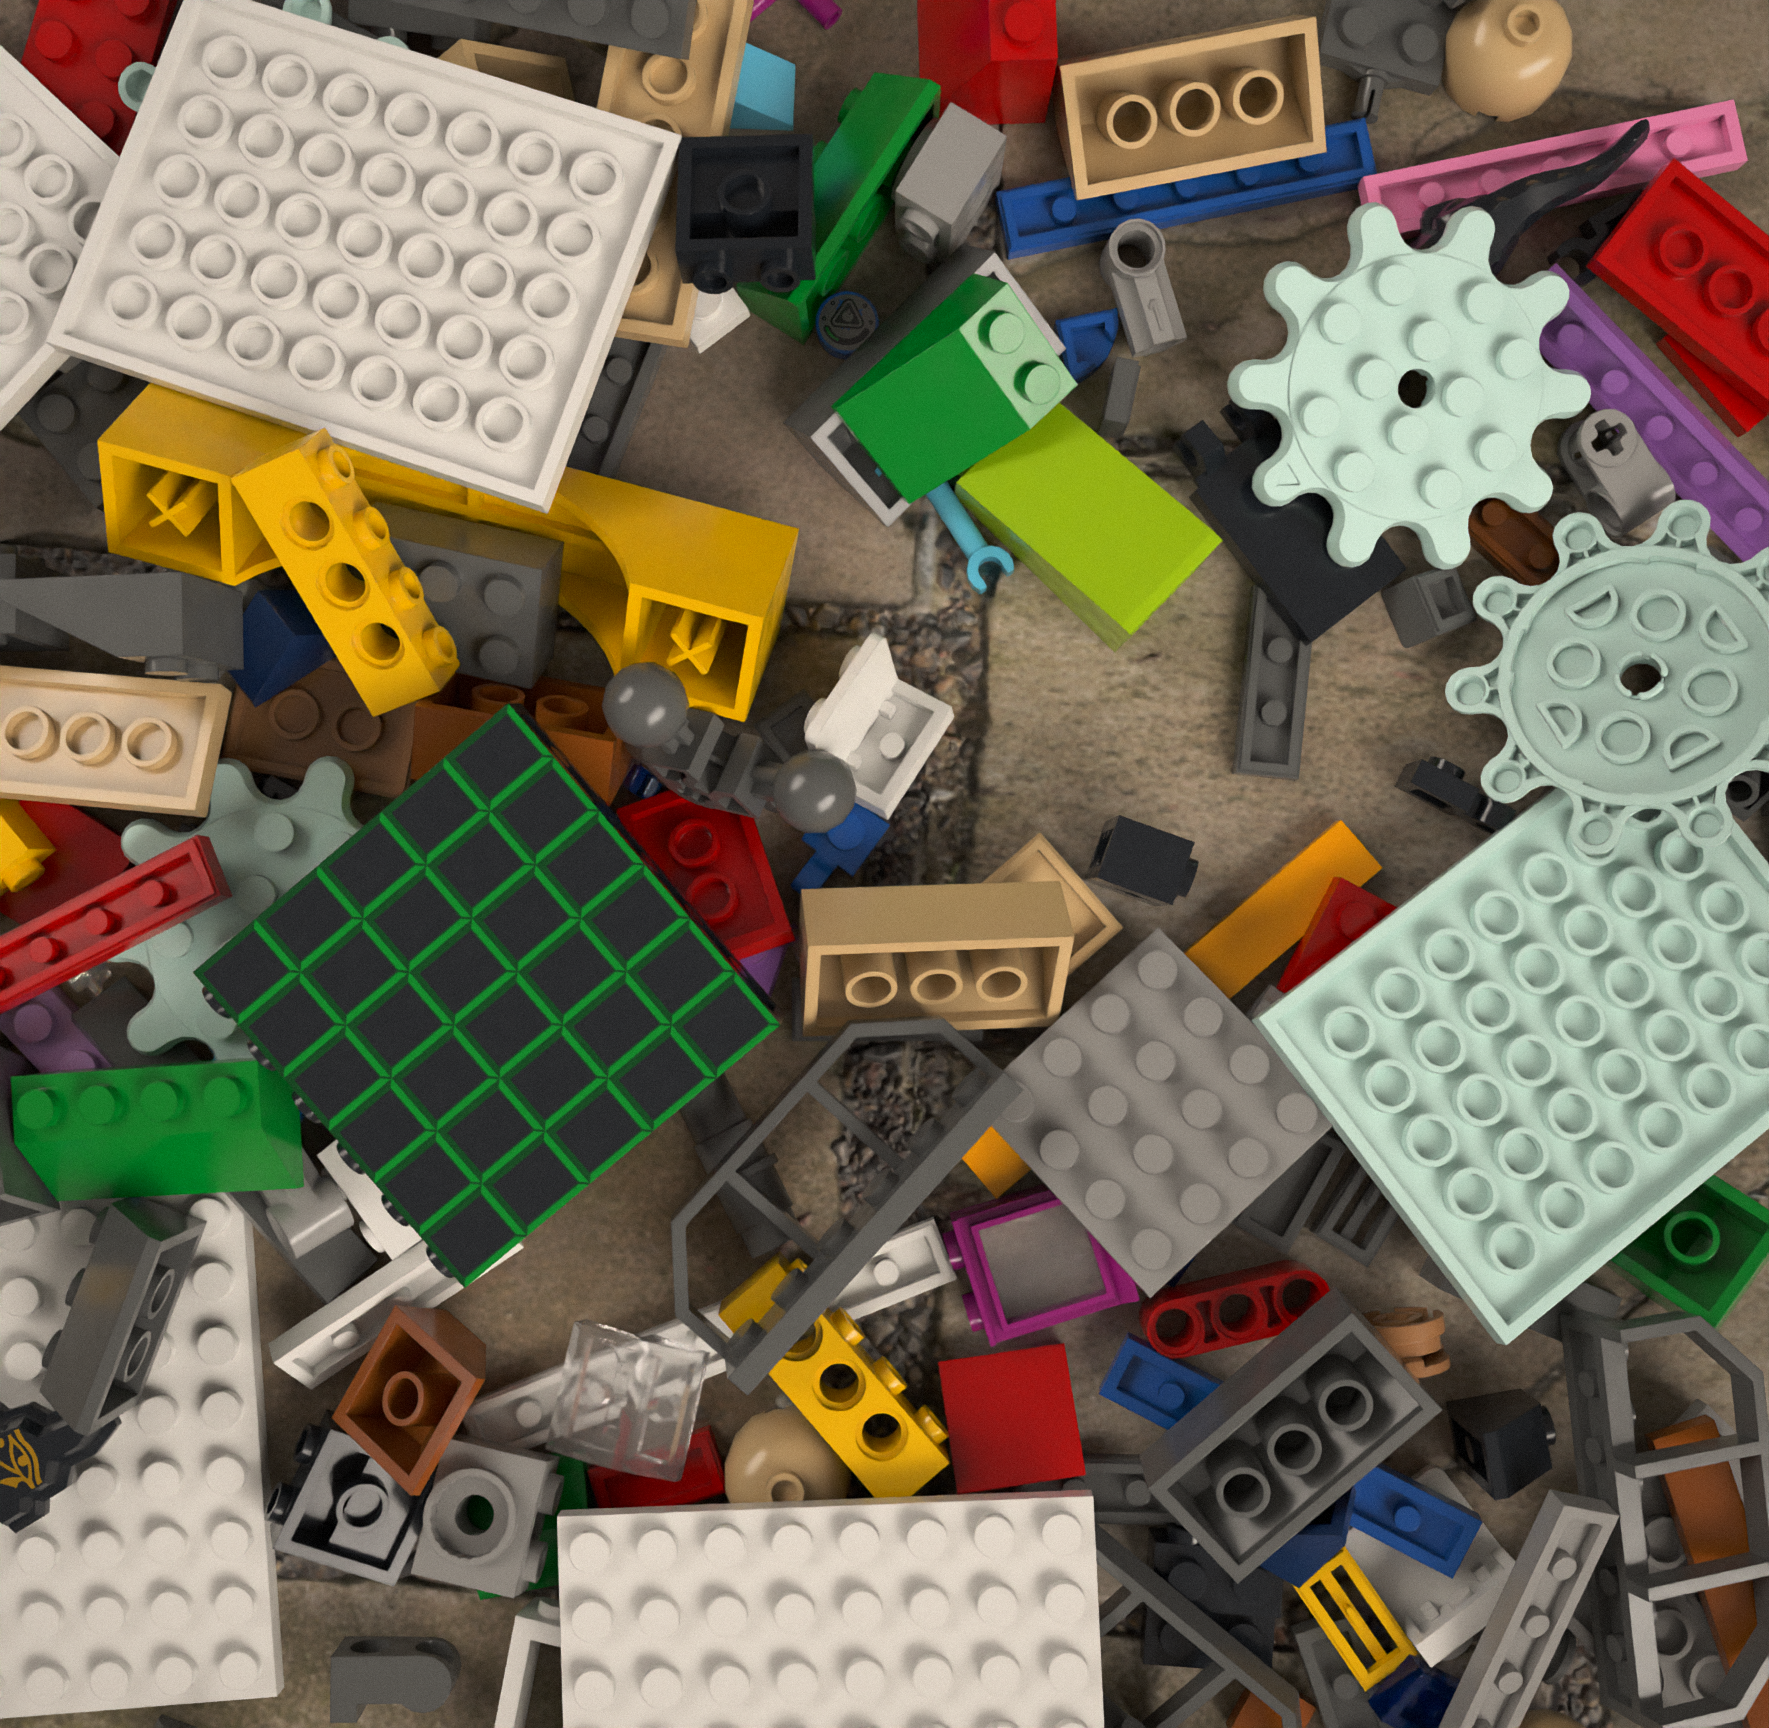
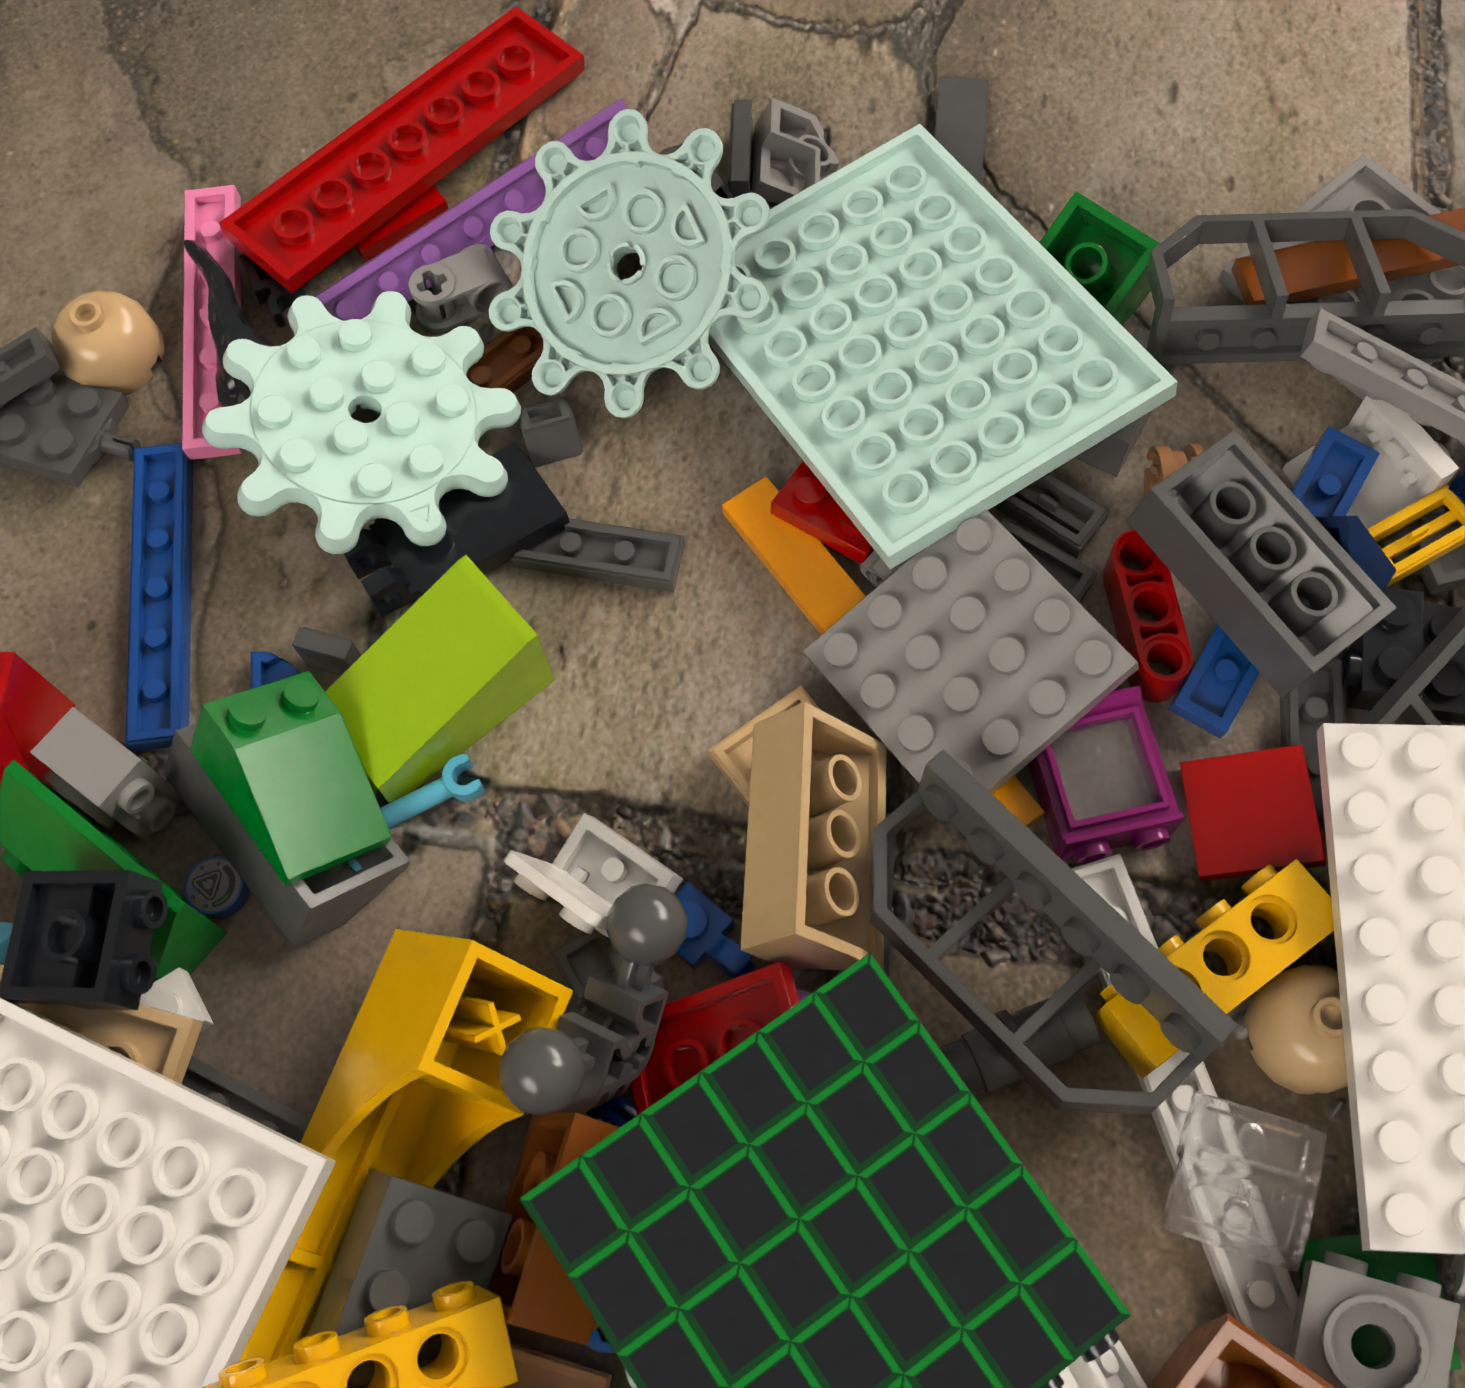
camera: 80 degrees left, 20 degrees down
red tile [587,1425,726,1508] -> none
tan slope [1052,15,1327,200] -> none
black brick [1084,815,1199,906] -> none
light grey piece [1099,218,1187,358] -> none
black plate [1394,756,1516,835] -> none
black slope [1446,1388,1556,1501] -> none

